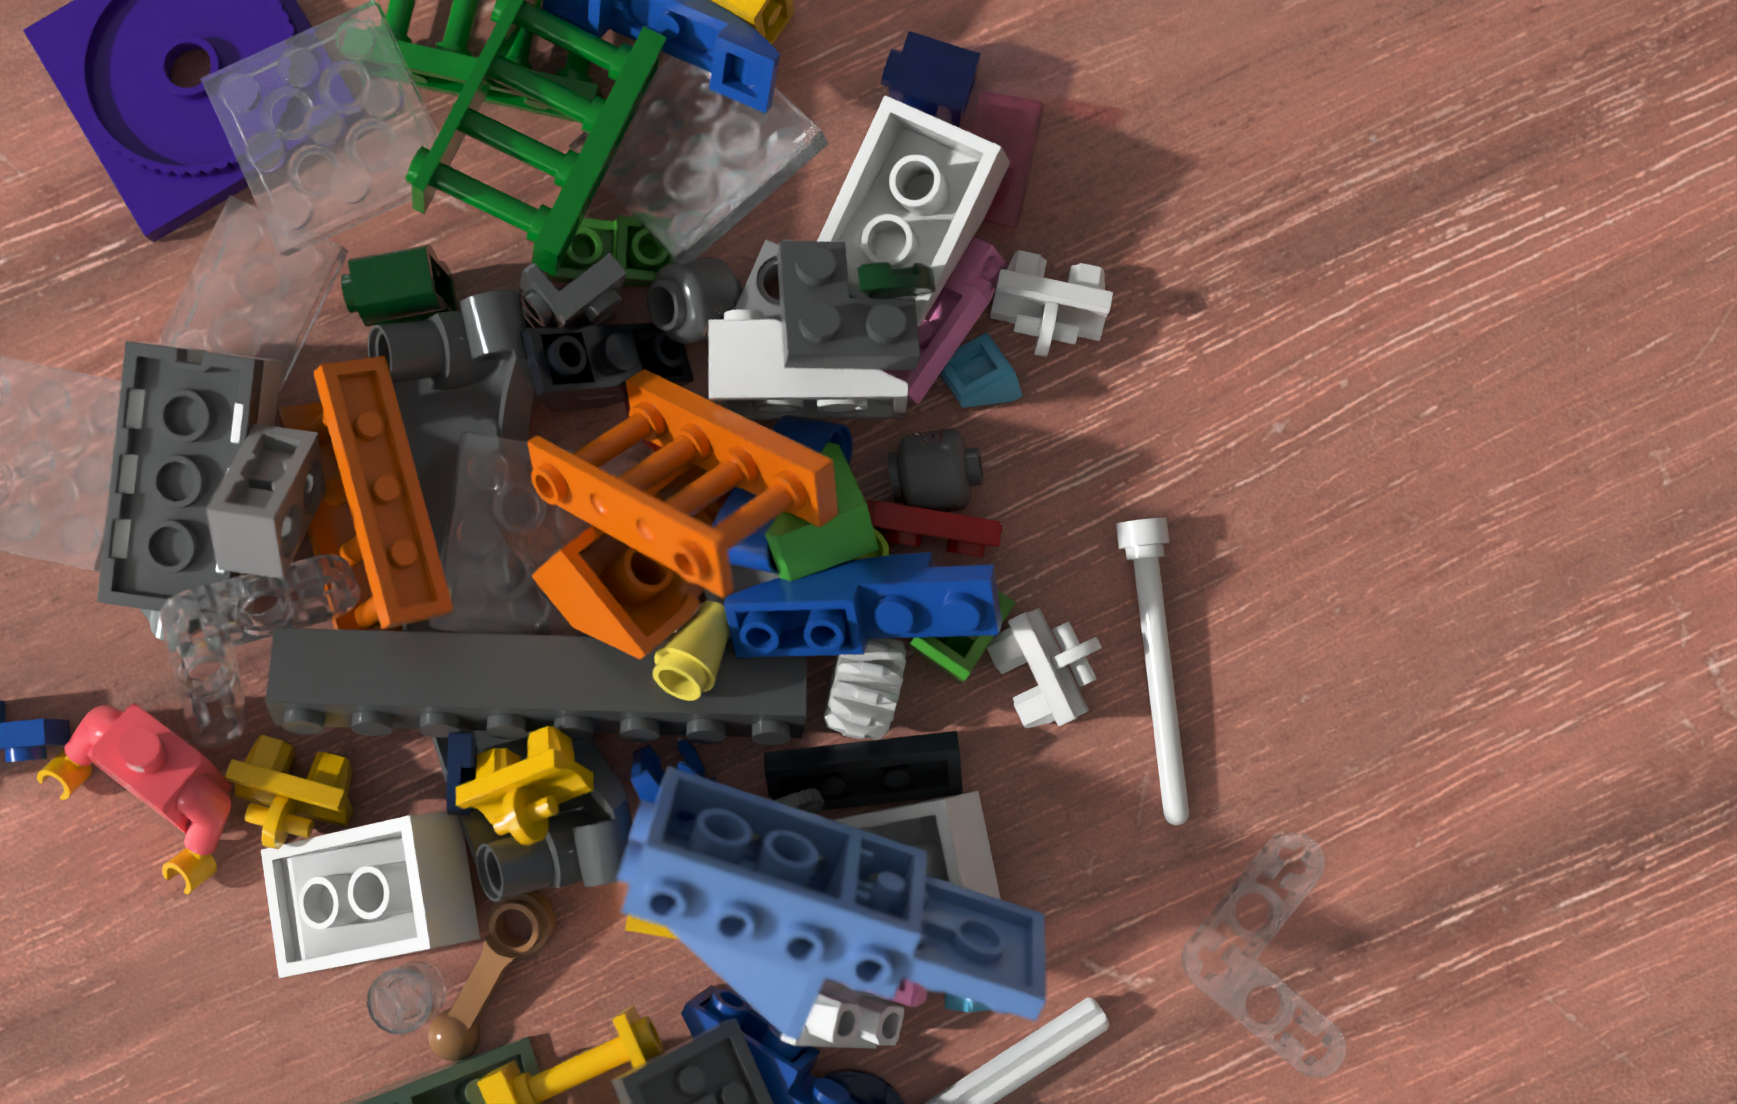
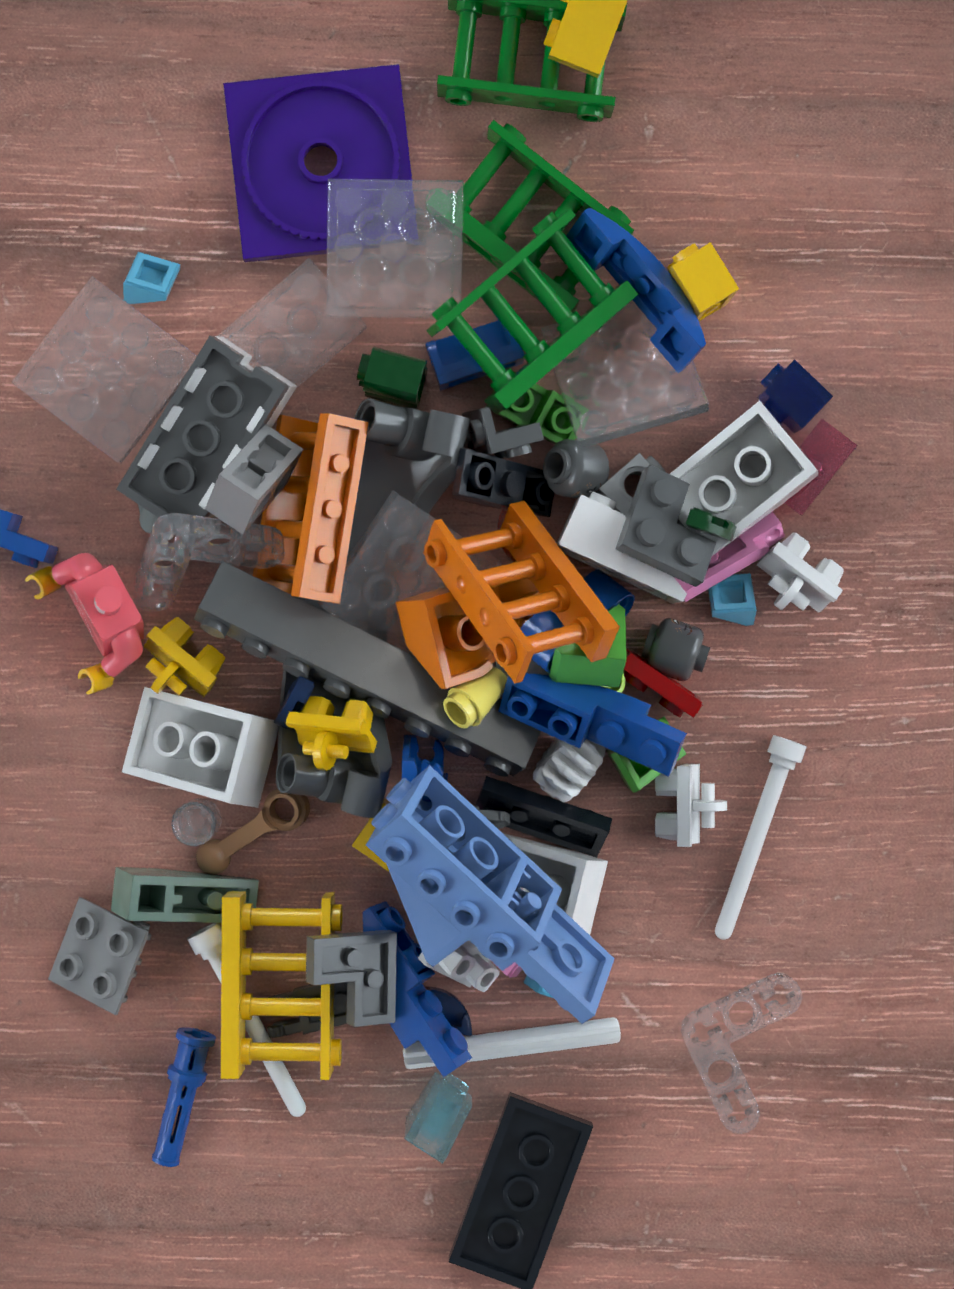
camera: 30 degrees right, 5 degrees up
none -> medium azure slope [123,252,180,304]
none -> blue hinge [425,320,525,391]

